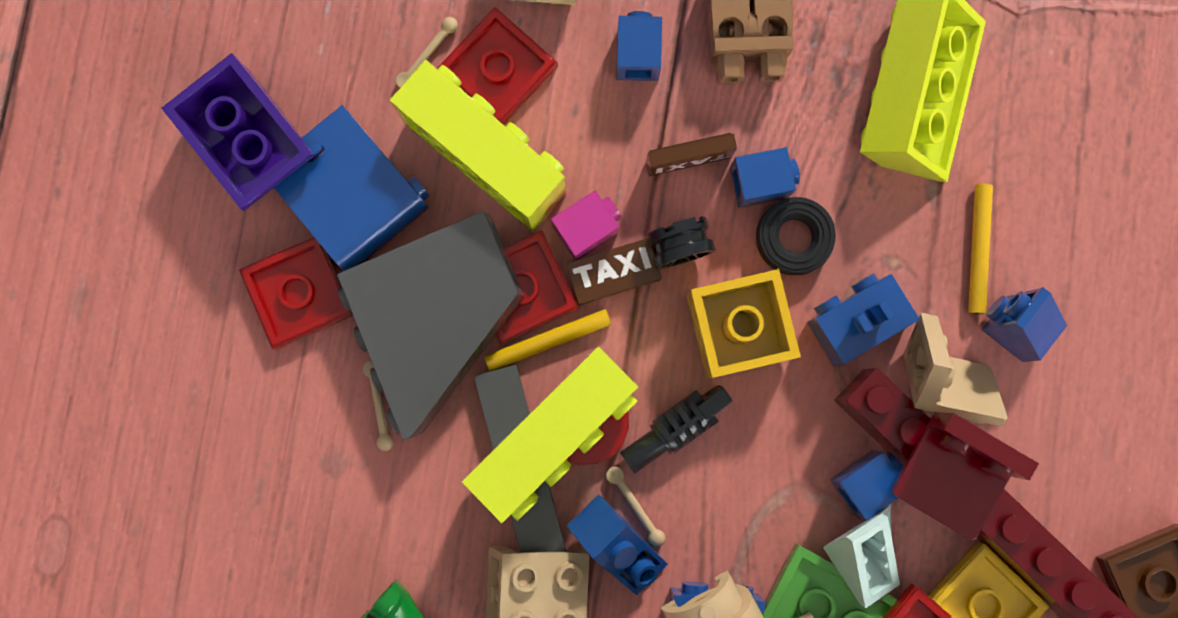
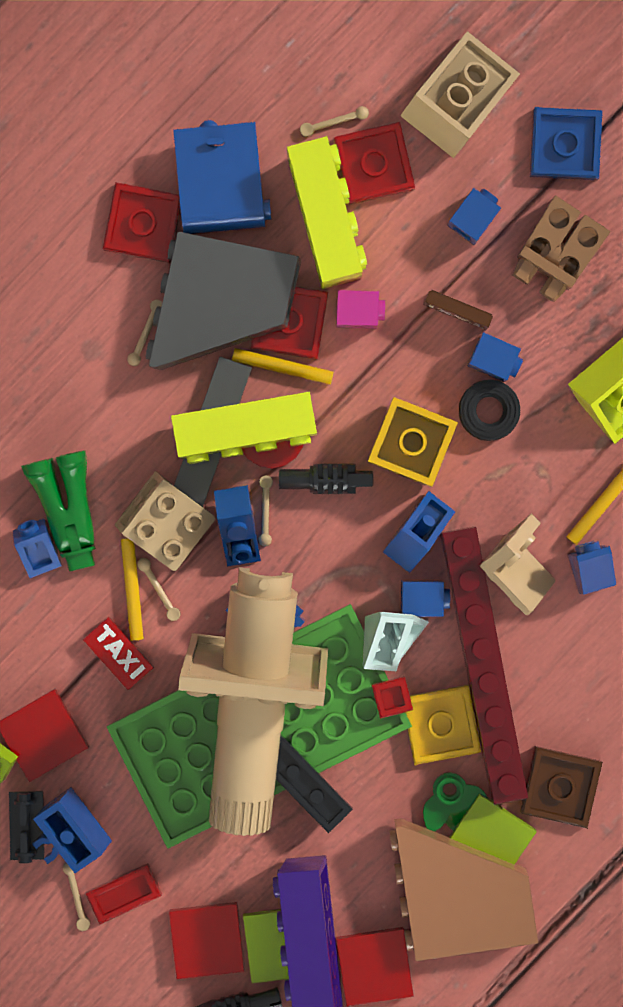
camera: 35 degrees right, 5 degrees up
dark purple slope [161,53,315,211] -> none
reddish brown tile [566,238,662,306] -> none
black wheel [647,216,716,269] -> none
blue brick [807,273,920,366] -> none
dark red bracket [891,412,1039,540] -> none
none -> blue slope [383,491,455,573]

